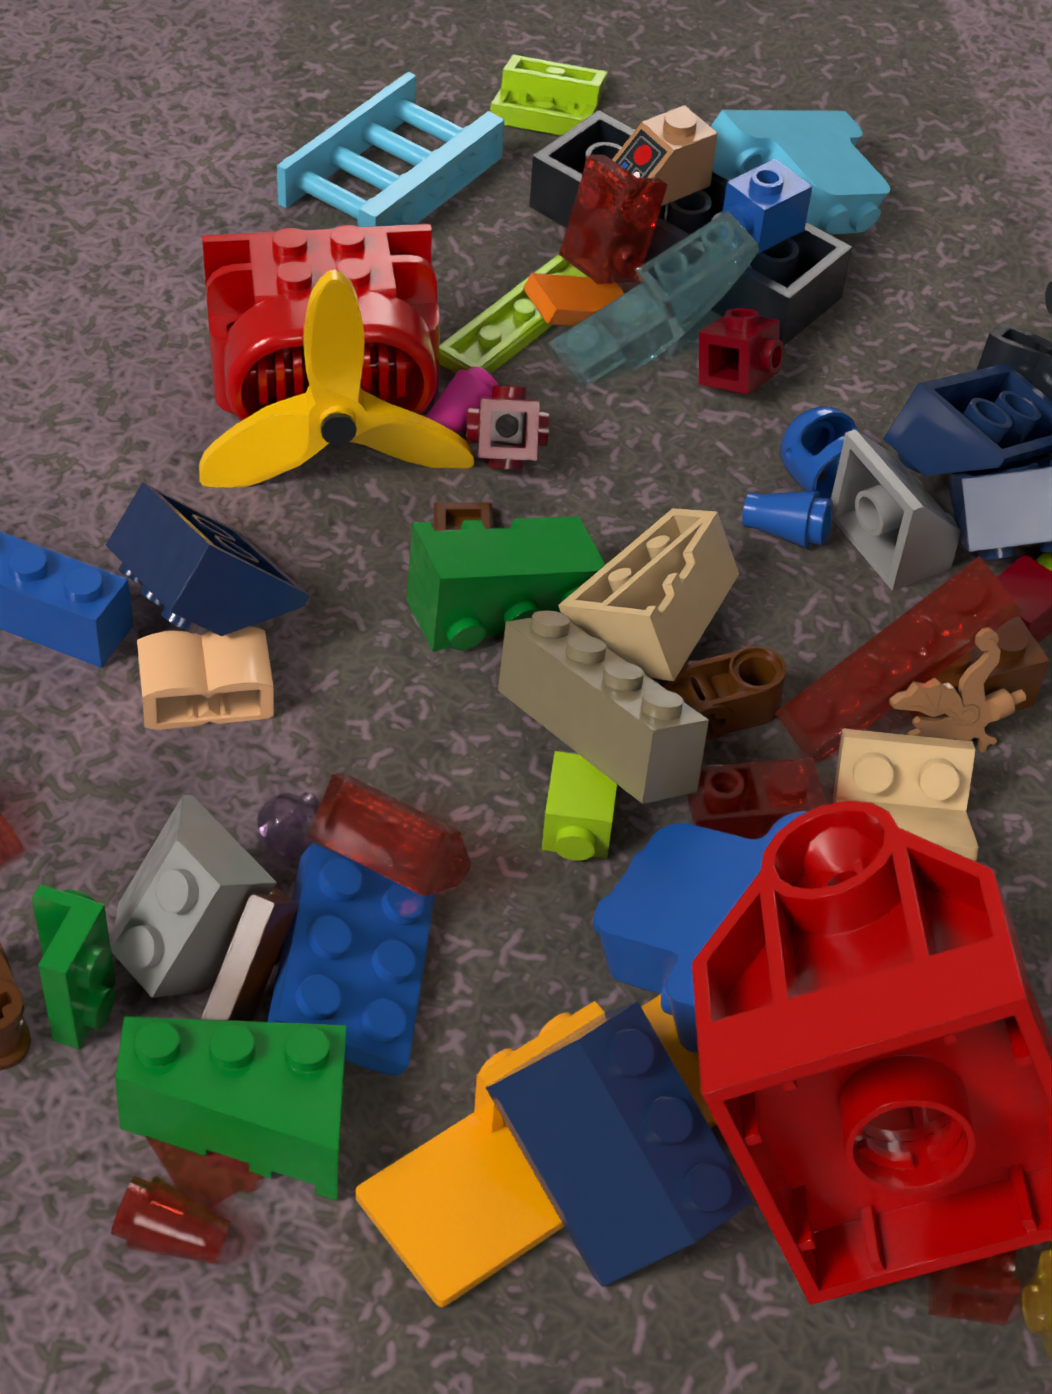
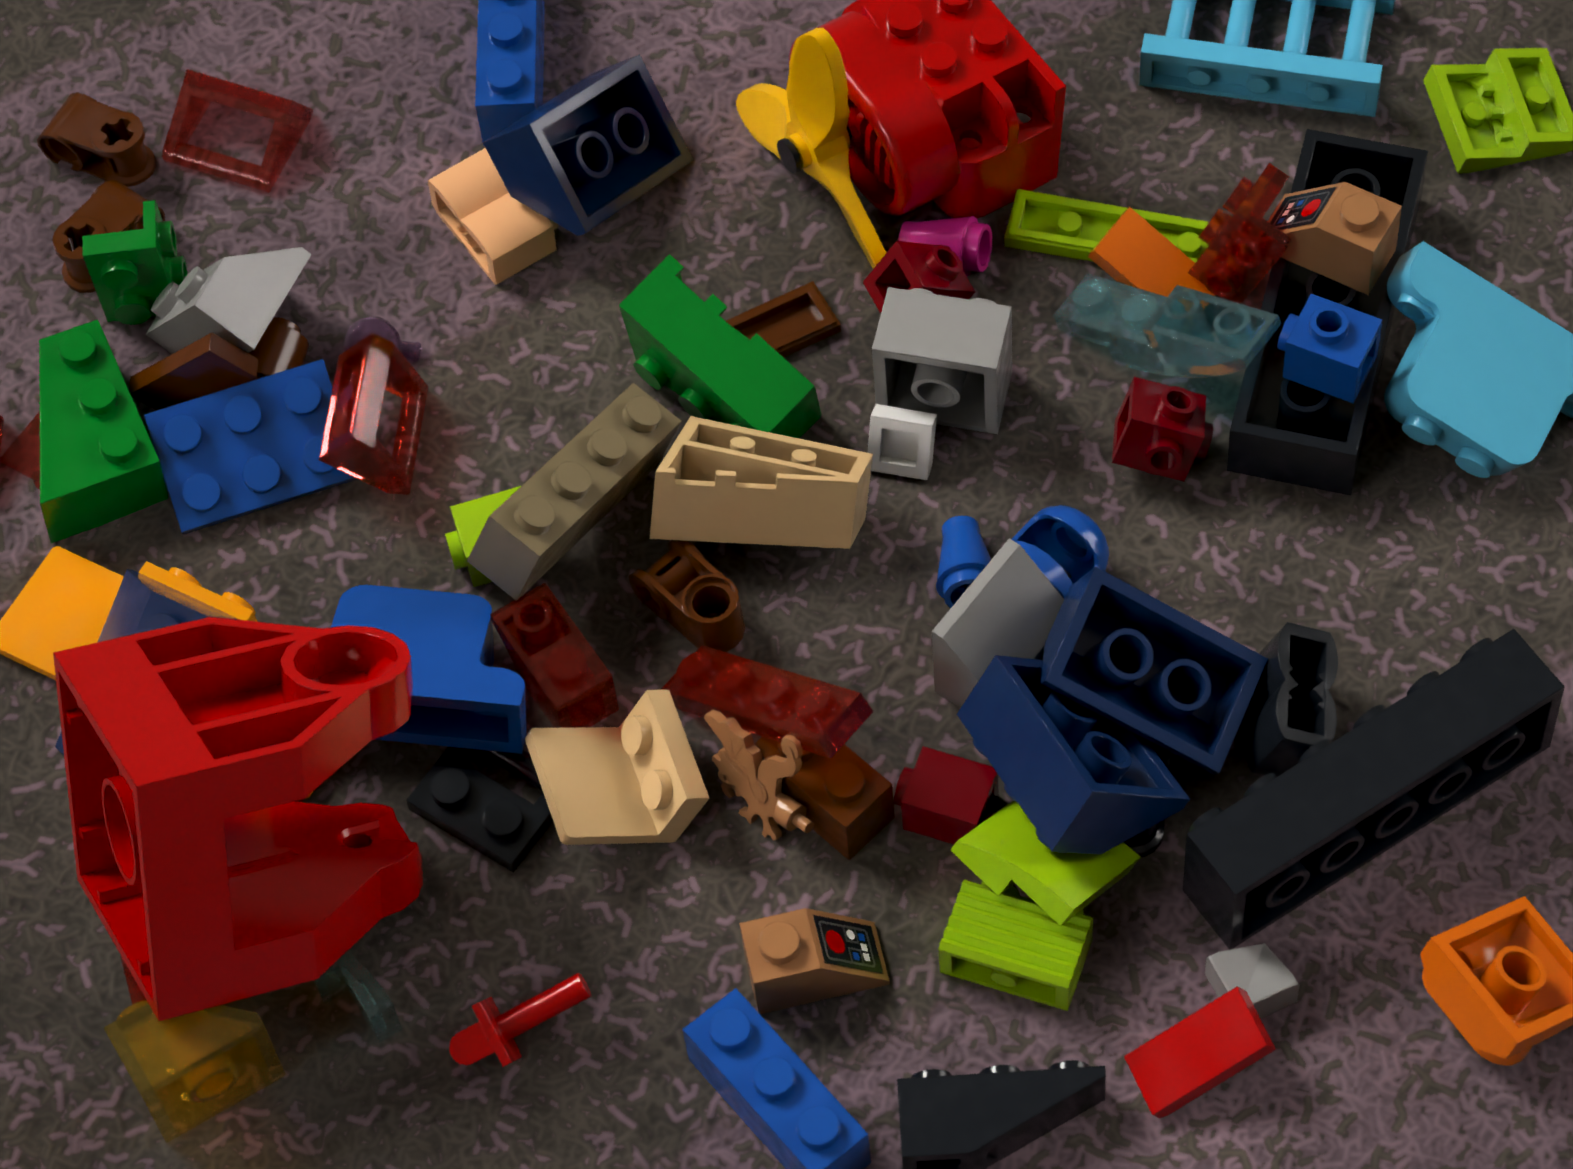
camera: 75 degrees right, 10 degrees up
none -> white tile [867,404,937,480]
none -> light grey brick [872,287,1012,434]

